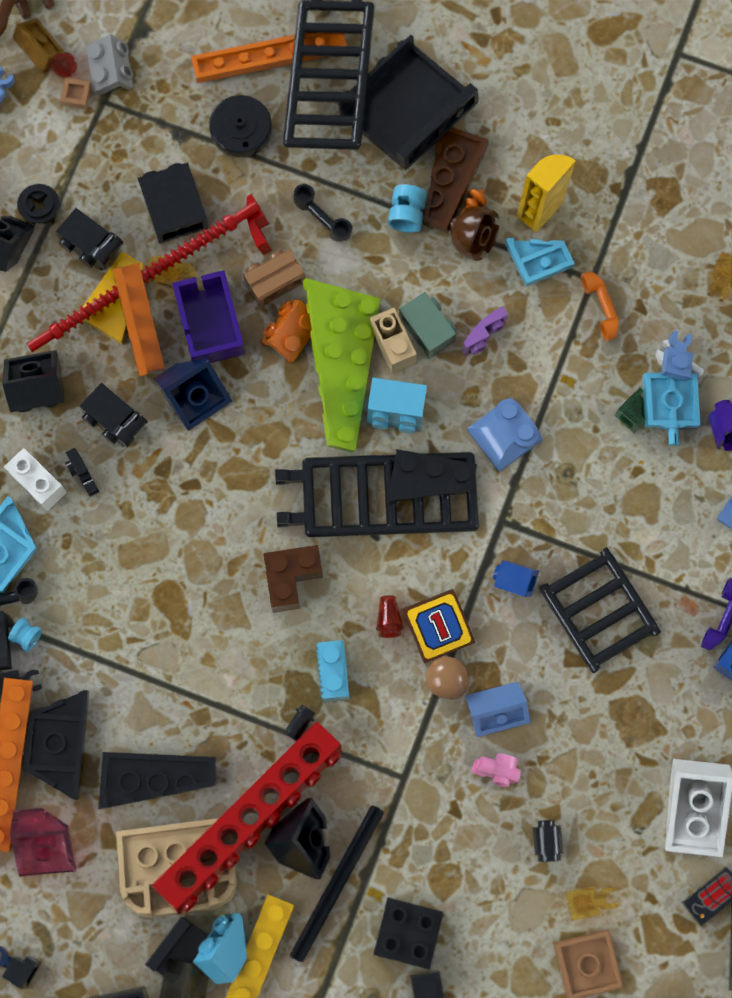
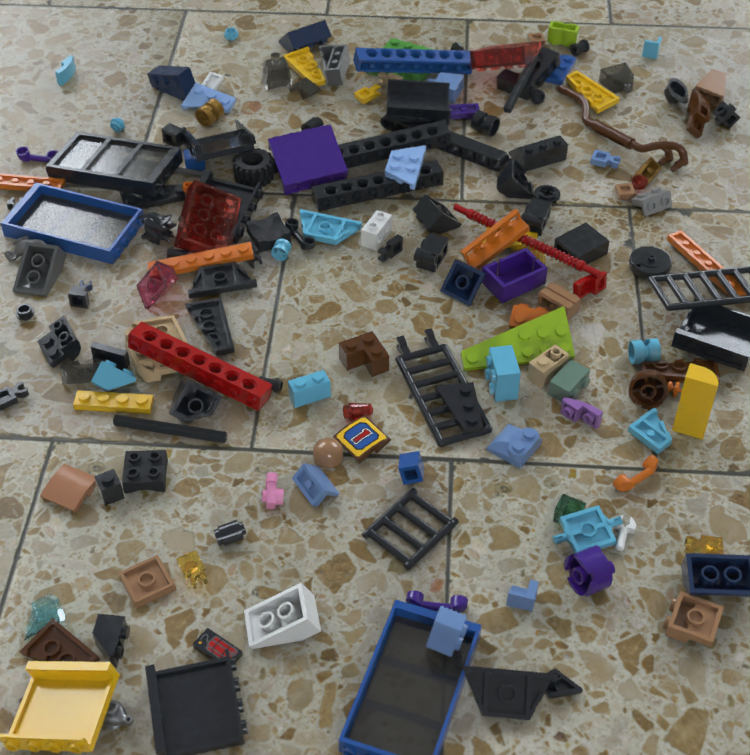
camera: 75 degrees right, 30 degrees down
black bar [293,184,352,242] -> none
medium blue plate [661,331,693,381] -> none

